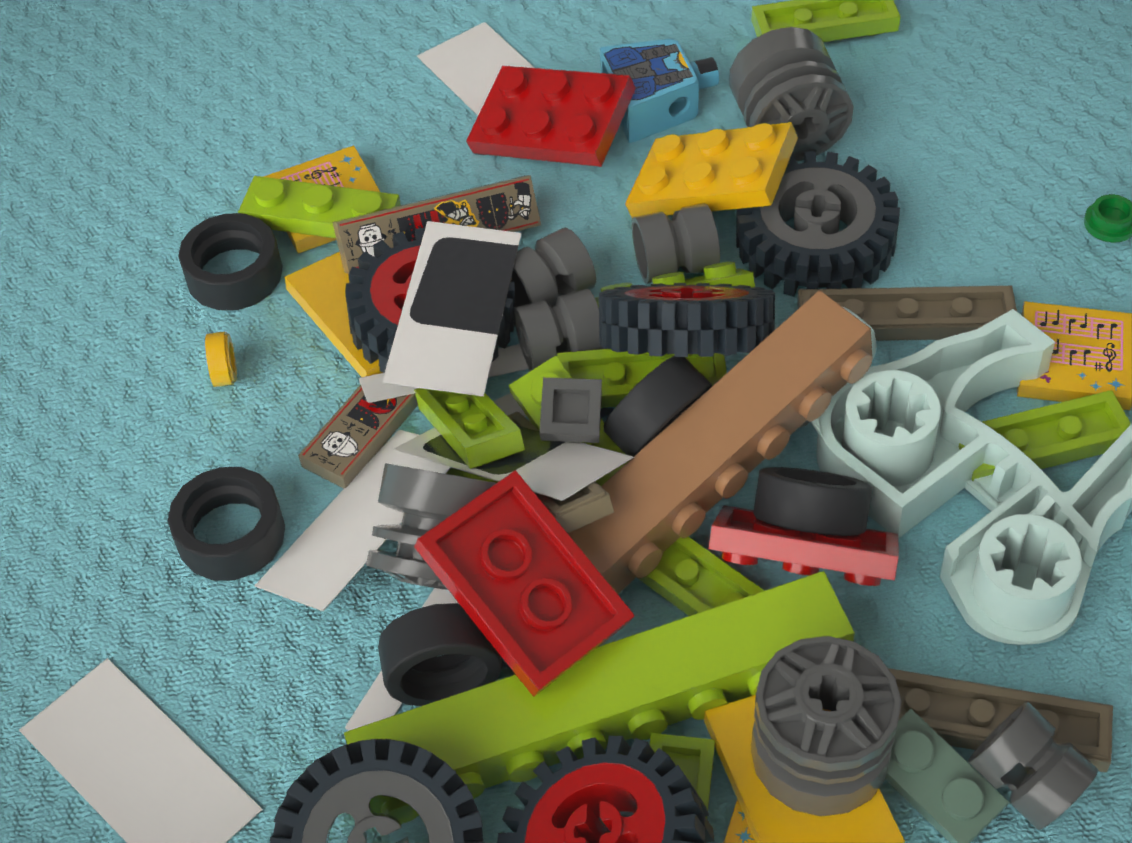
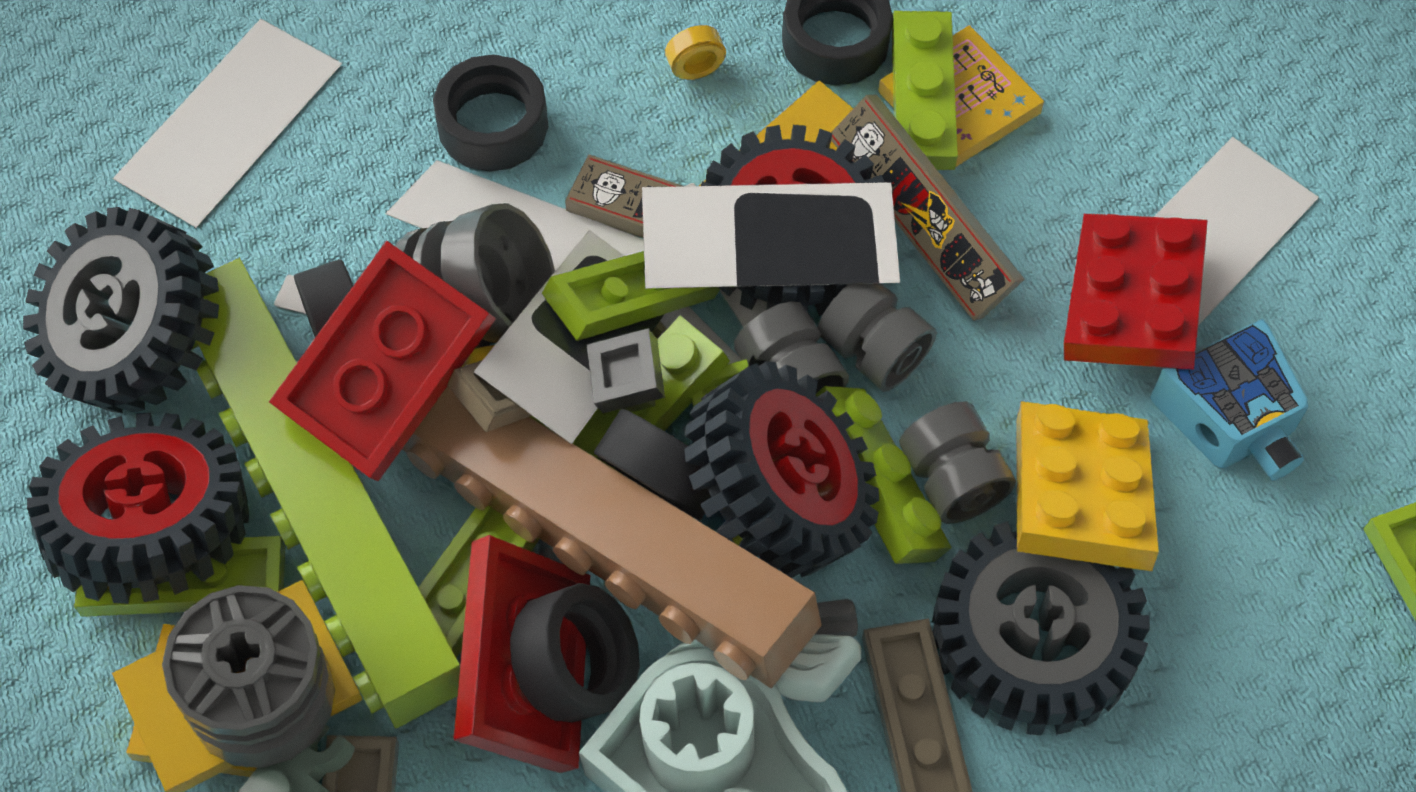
camera: 75 degrees right, 10 degrees up
dark grey wheel [729,27,854,161] -> none

